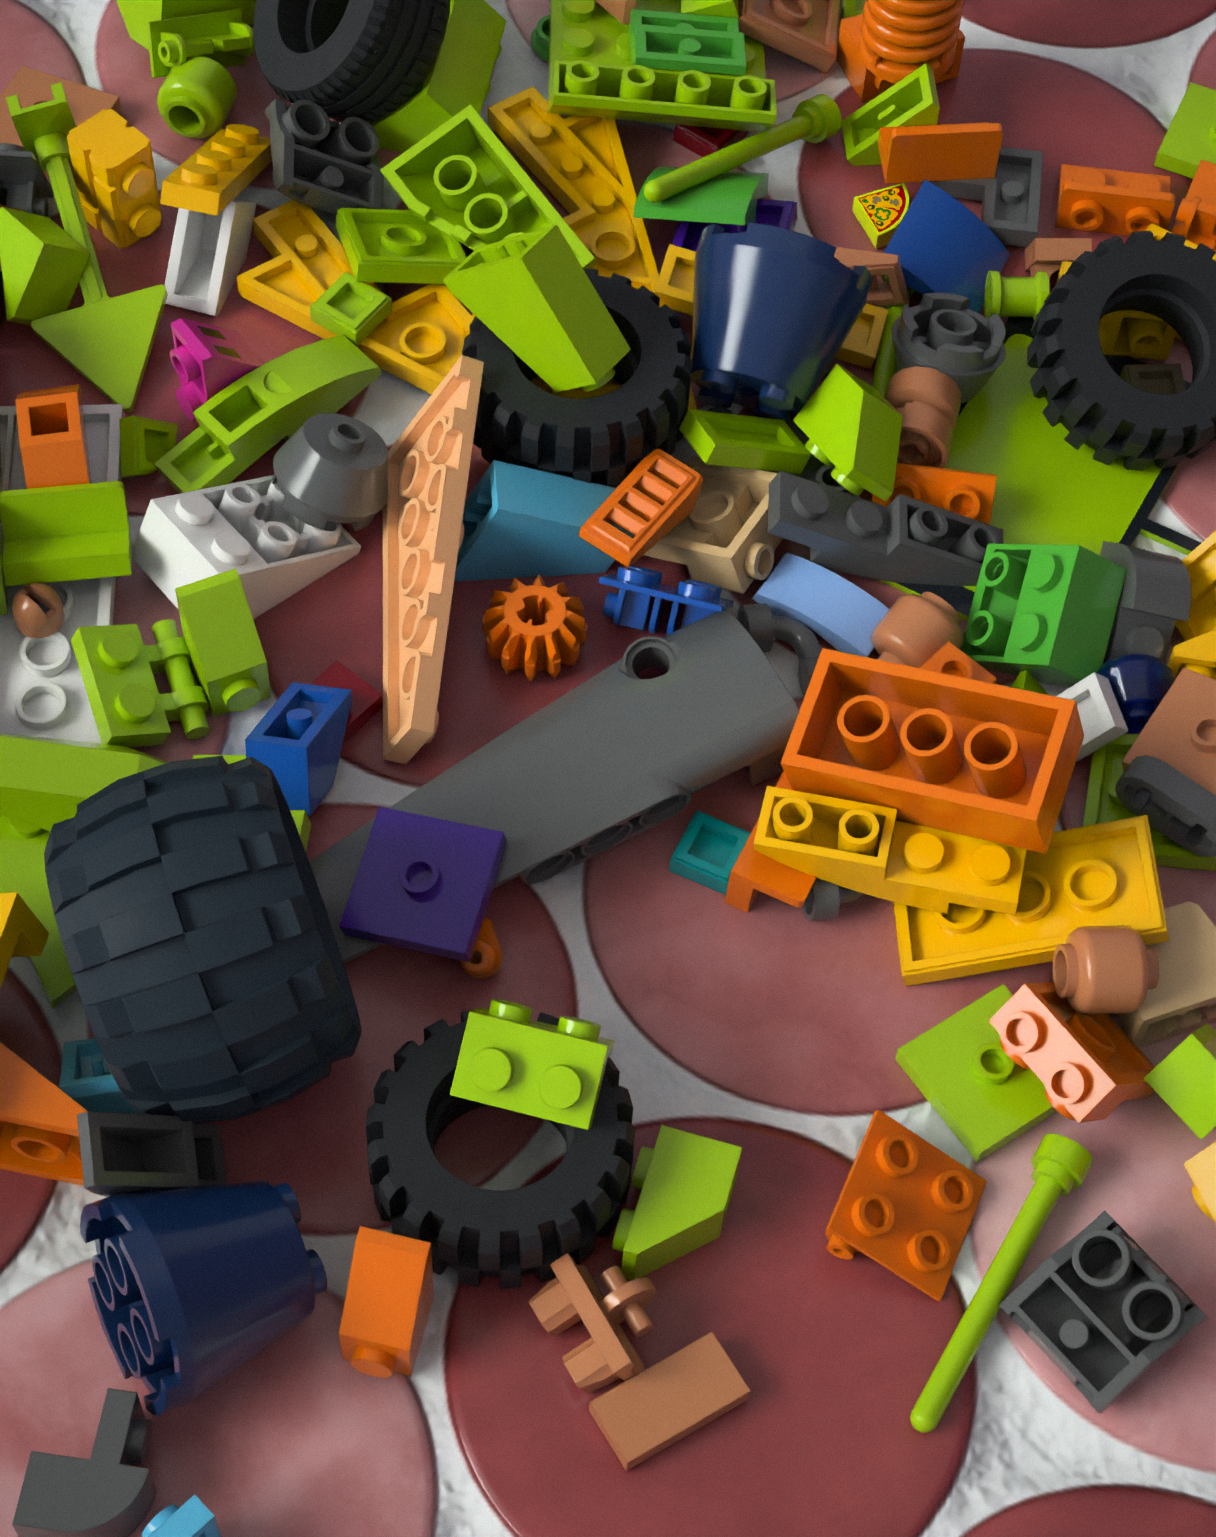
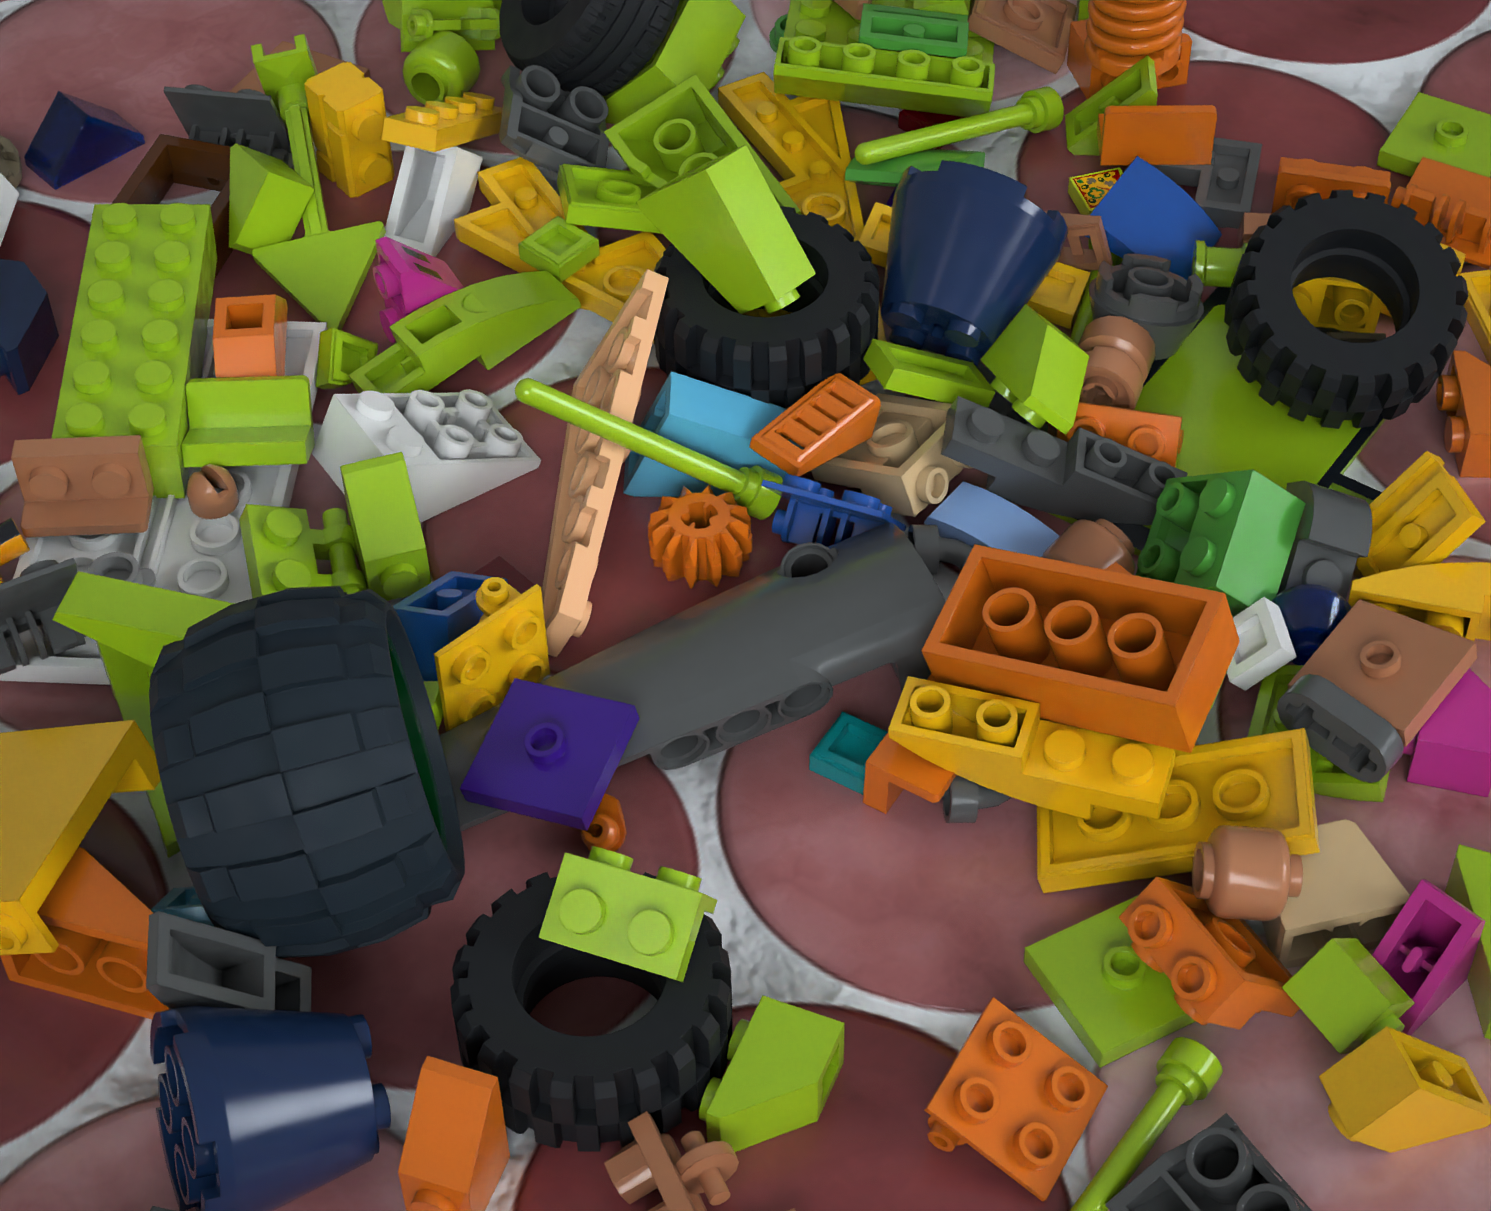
camera: 10 degrees right, 10 degrees down
dark grey cone [272,413,388,531] -> none
none -> yellow hinge [434,577,550,732]
none -> lime piece [515,378,783,520]

